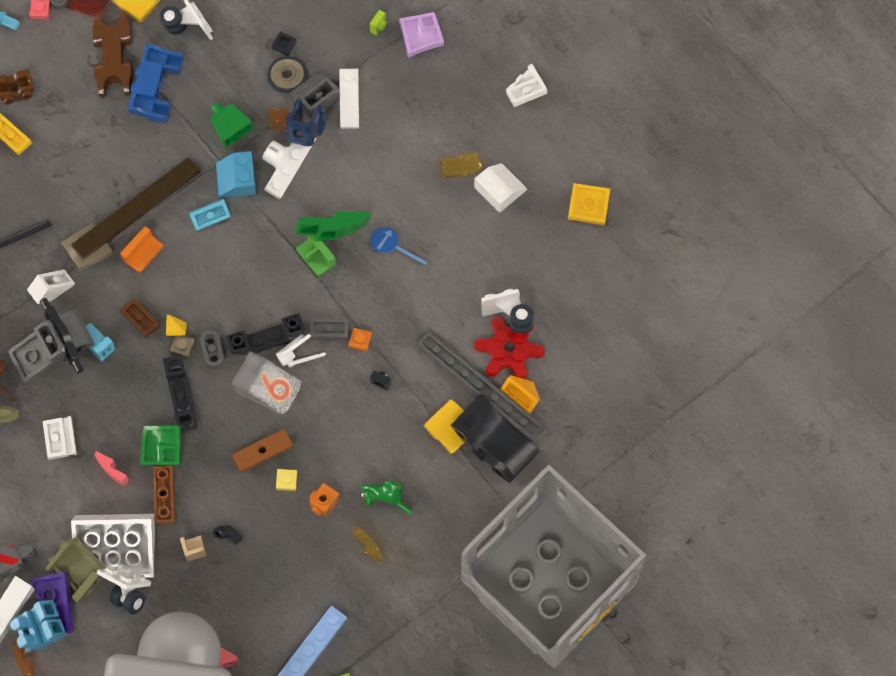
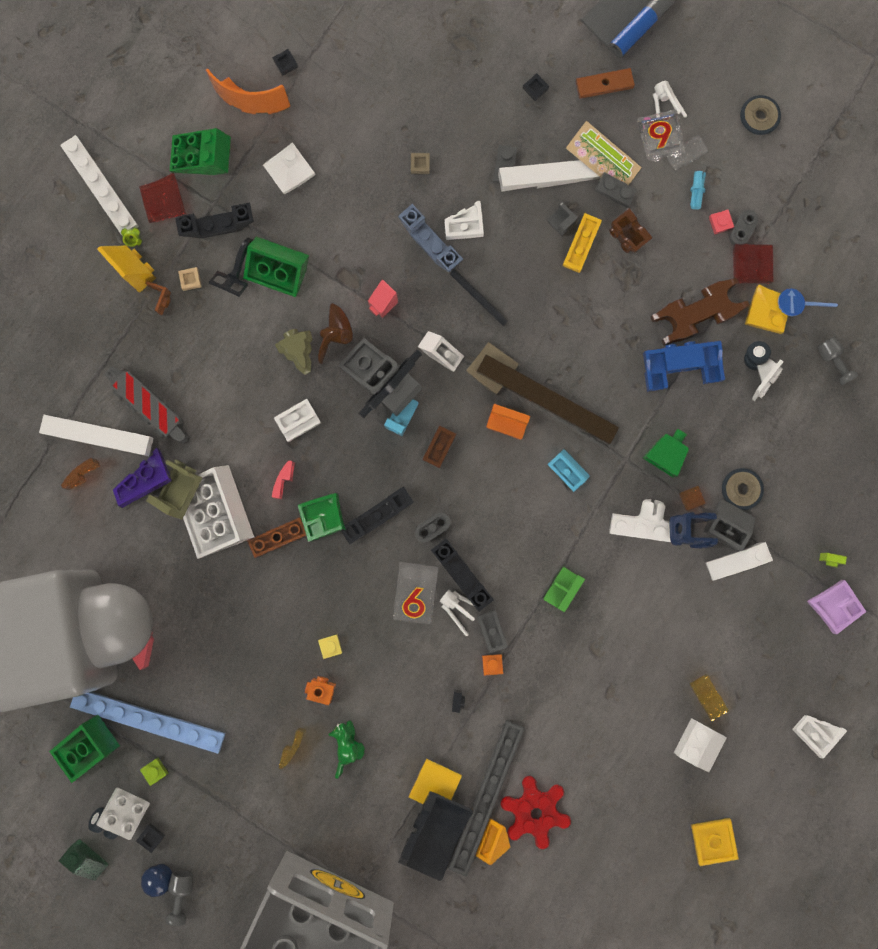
camera: 70 degrees right, 15 degrees up
dark azure hips [10,600,67,653] -> none
plate [97,565,151,615] -> none
yellow slope [166,315,187,336] -> none
dark tan plate [170,335,195,359] -> none
tan panel [180,536,207,562] -> none
black arm [213,525,243,545] -> none
dark azure slope [216,151,256,198] -> none
dark orange tile [232,429,293,473] -> none
black plate [272,31,297,56] -> none
green slope [295,211,371,241] -> none
blue piece [371,227,427,265] -> none
plate [481,289,533,334] -> none

